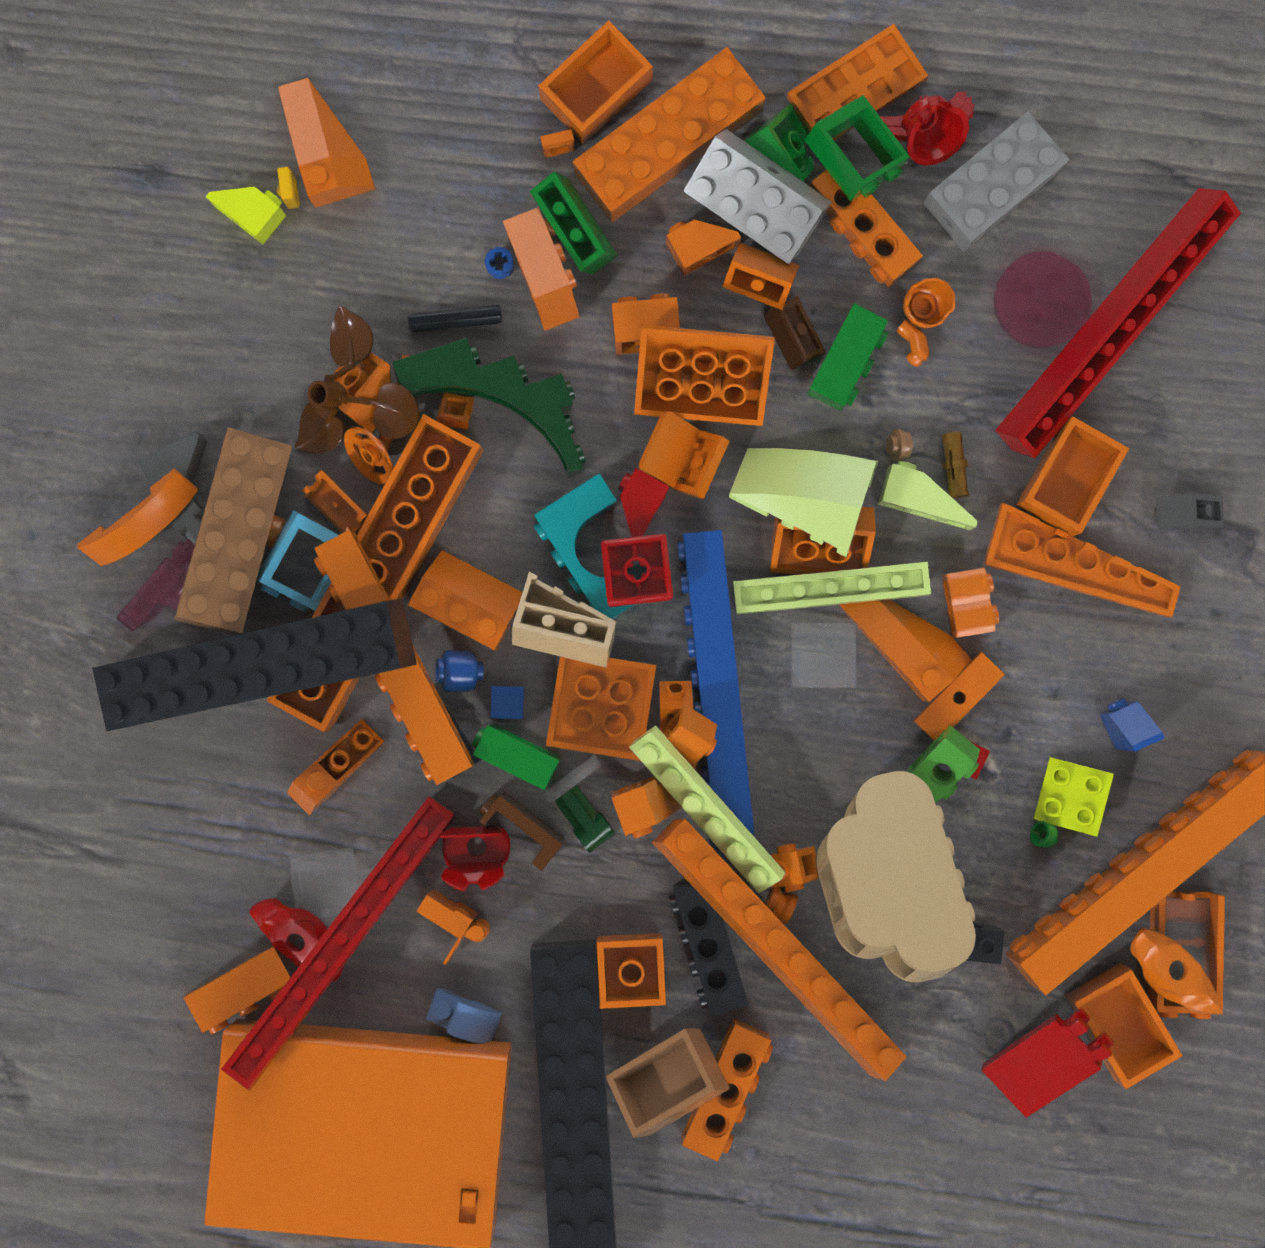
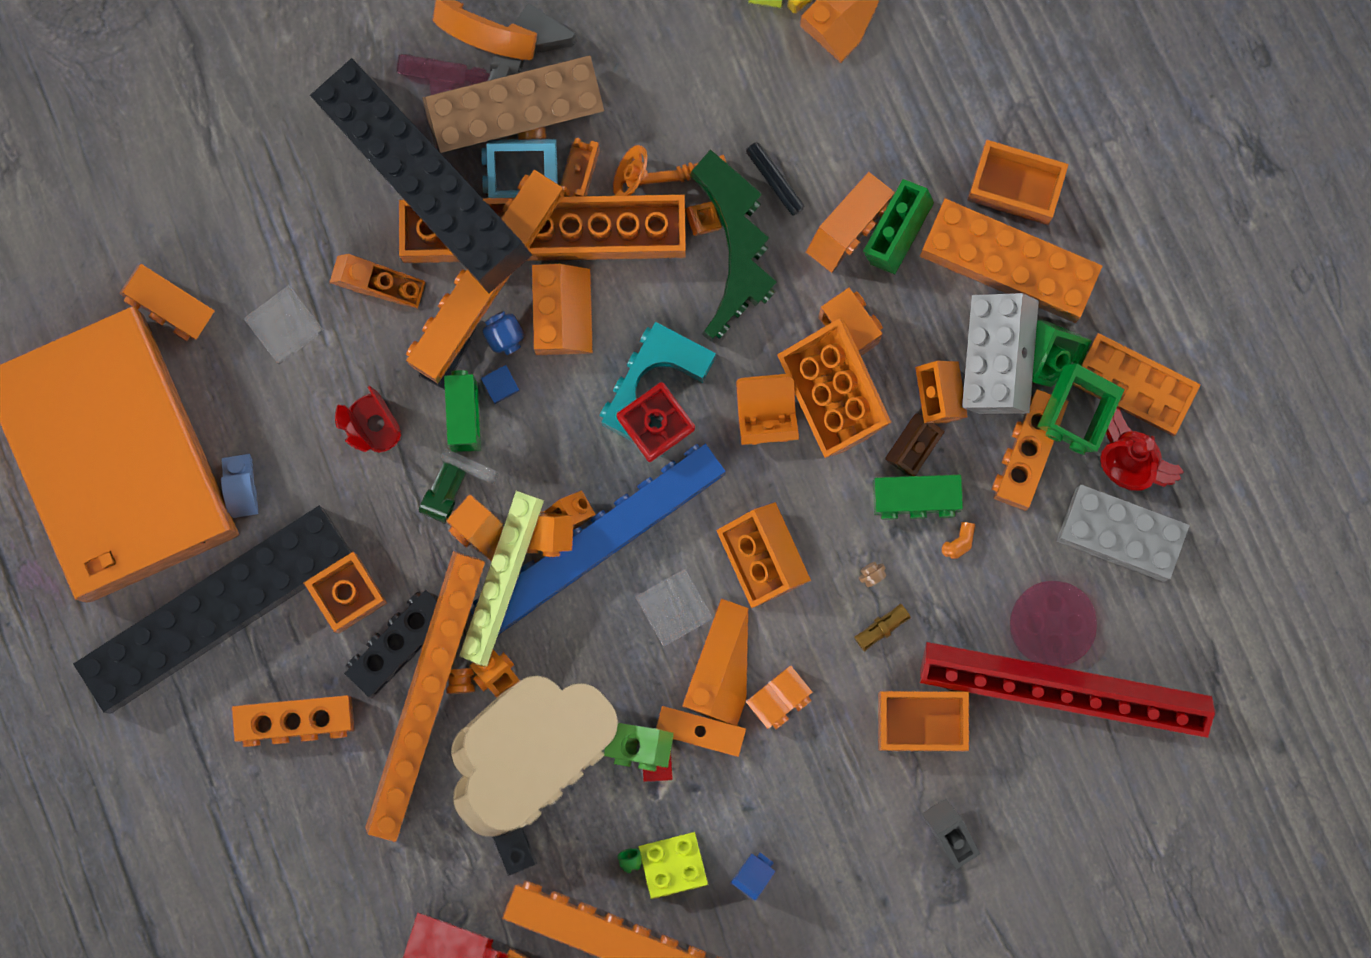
camera: 60 degrees right, 5 degrees down
red plate [221,796,455,1091] -> none
red piece [249,898,344,981] -> none
reddish brown plant [294,306,419,453] -> none
orange slope [334,353,390,433] -> none
orange piece [416,889,490,965] -> none
reddish brown panel [479,791,565,871] -> none
blue bush [485,247,514,279] -> none
tan wedge [512,571,616,667] -> none
orange tile [540,129,575,158] -> none
orange plate [546,657,657,761] -> none
medium nougat piece [605,1028,730,1138] -> none
red slope [618,468,670,537] -> none
orange slope [666,219,741,276] -> none
yellowish green wedge [729,448,878,557] -> none
yellowish green plate [733,562,931,615] -> none
yellowish green slope [878,461,978,530] -> none
orange hair [903,277,955,329] -> none
orange wing [983,503,1181,618] -> none

